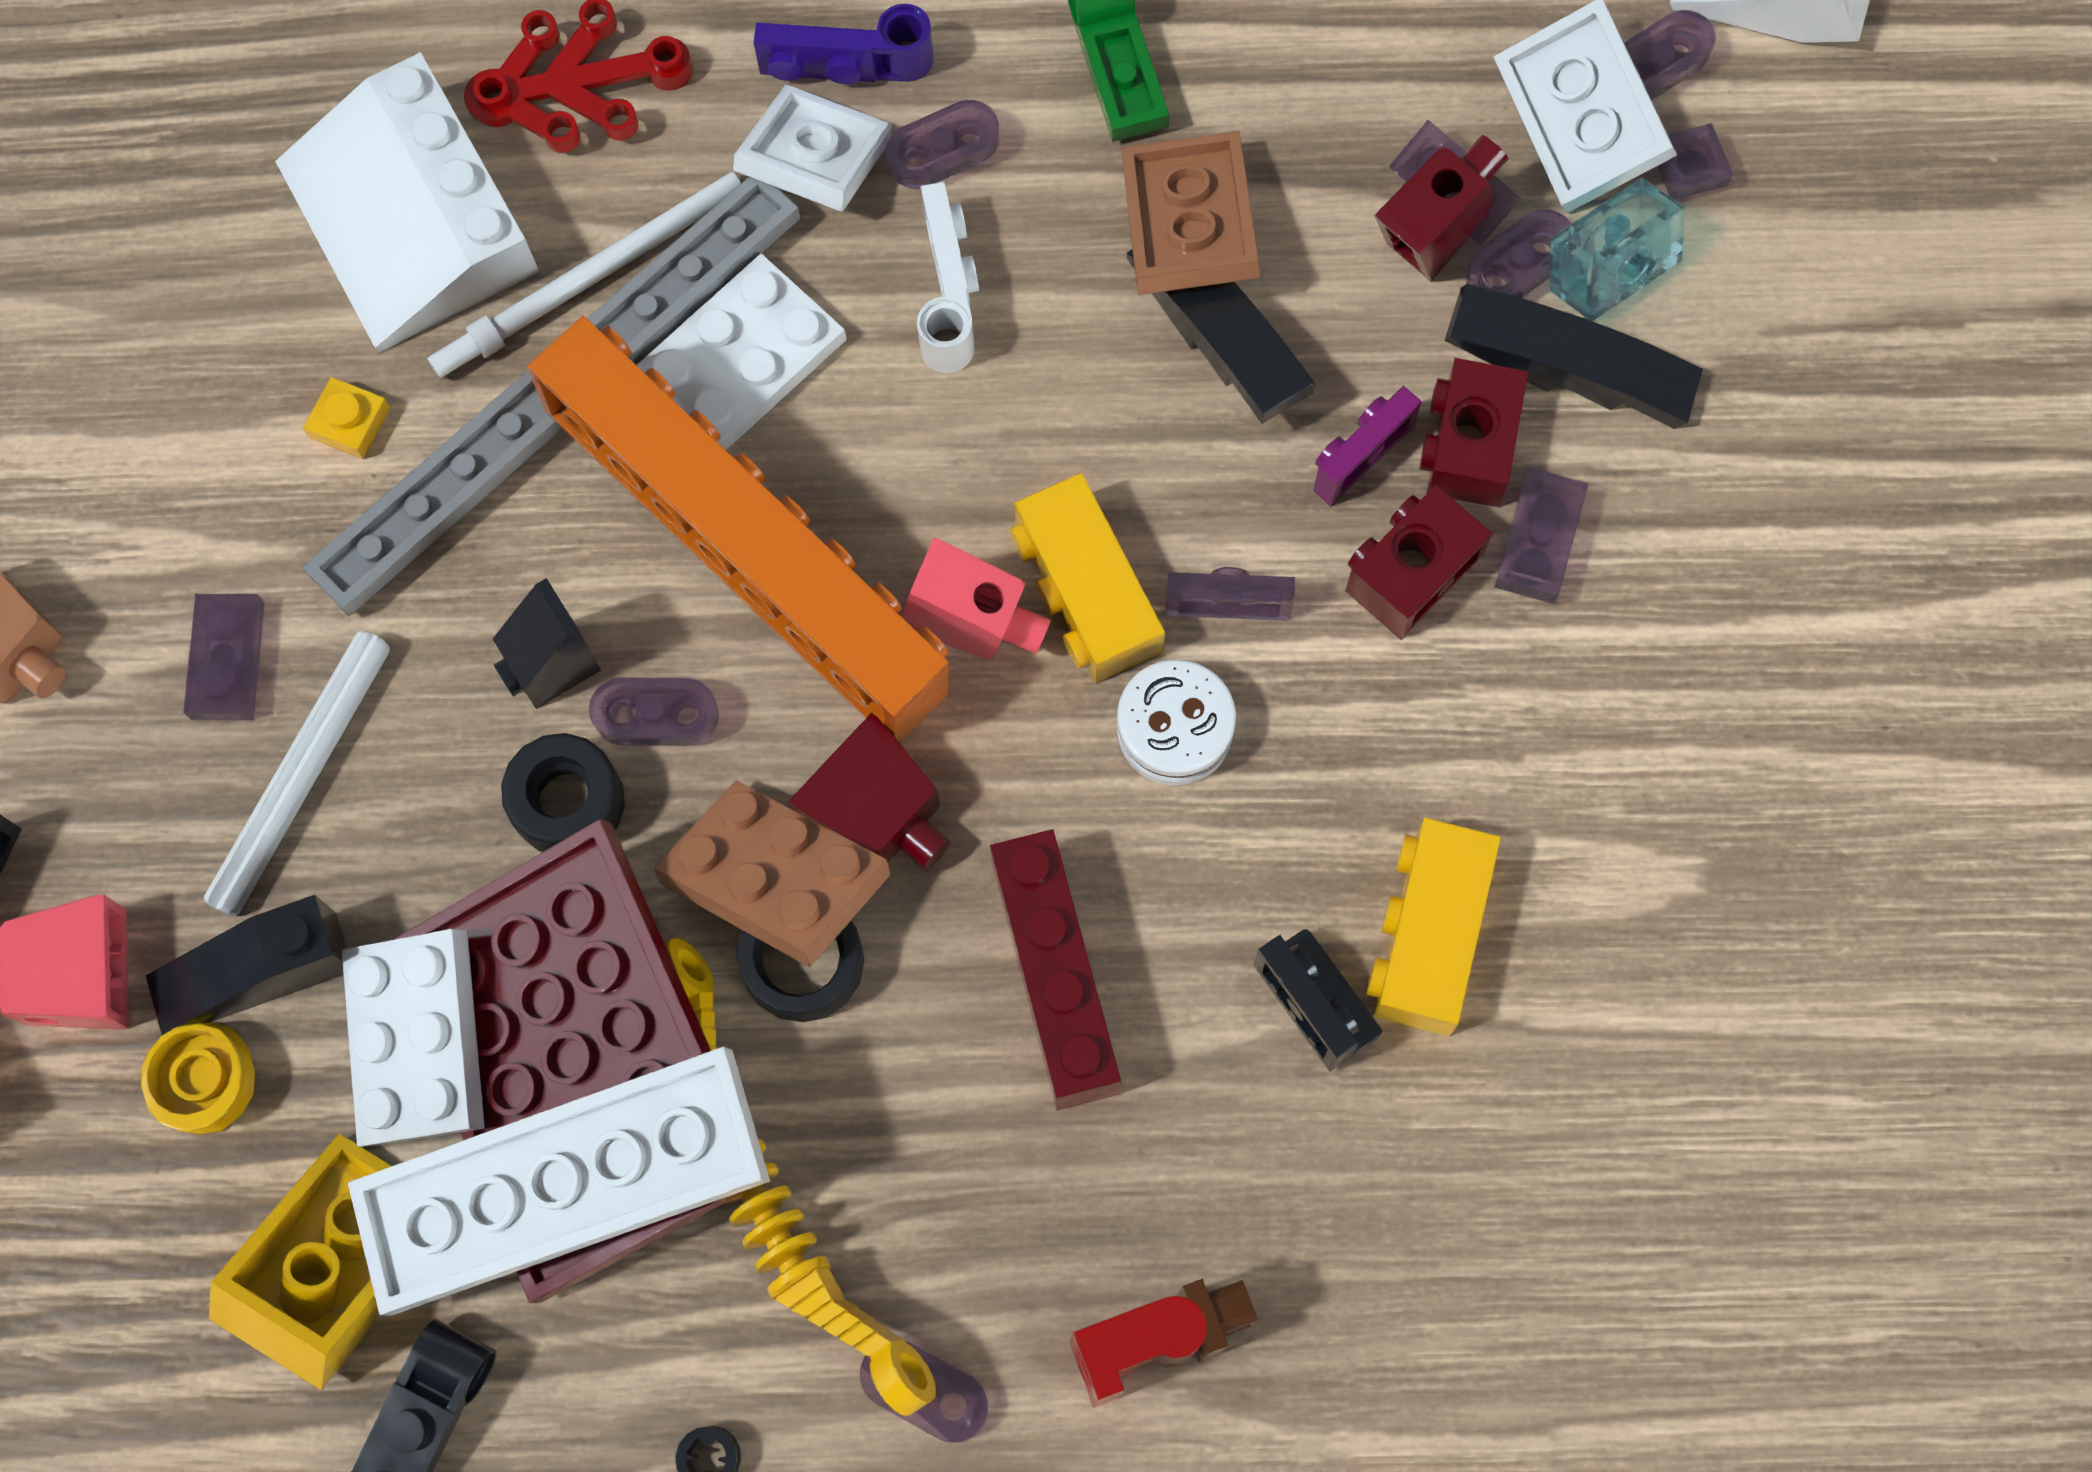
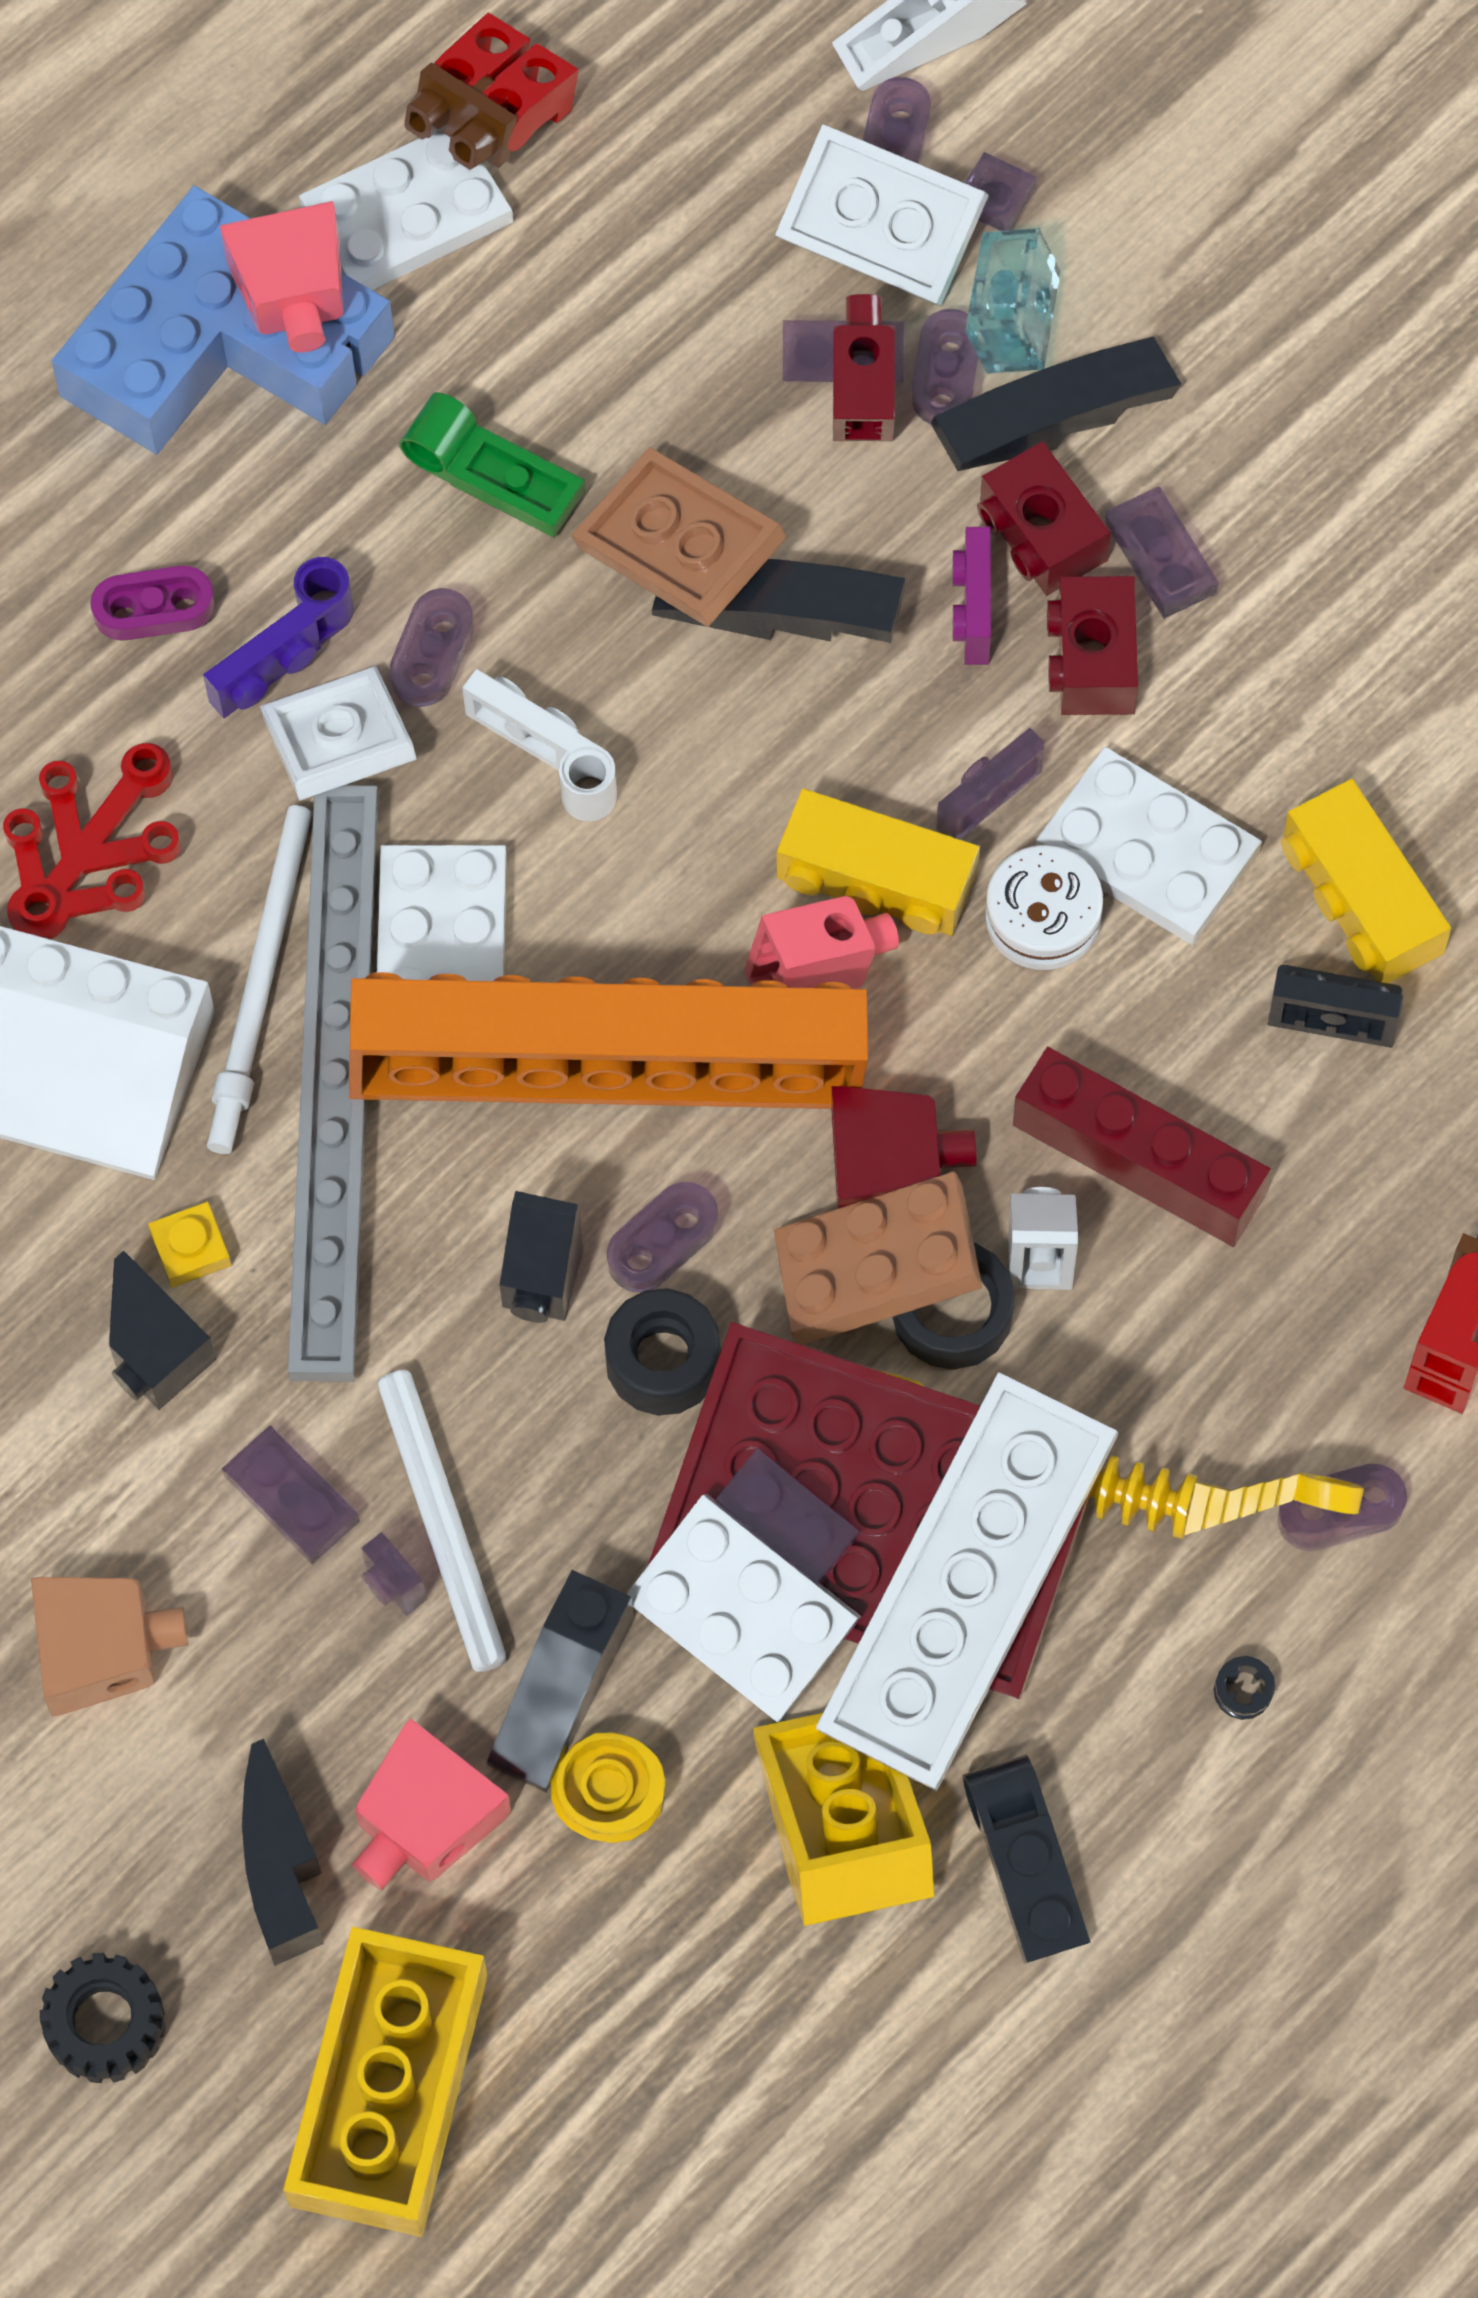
camera: 45 degrees left, 5 degrees down
none -> black slope [109,1251,216,1410]
none -> clear purple plate [361,1532,427,1616]
none -> clear purple plate [716,1448,862,1584]
none -> white slope [1008,1187,1078,1290]
none -> white plate [1036,746,1262,946]

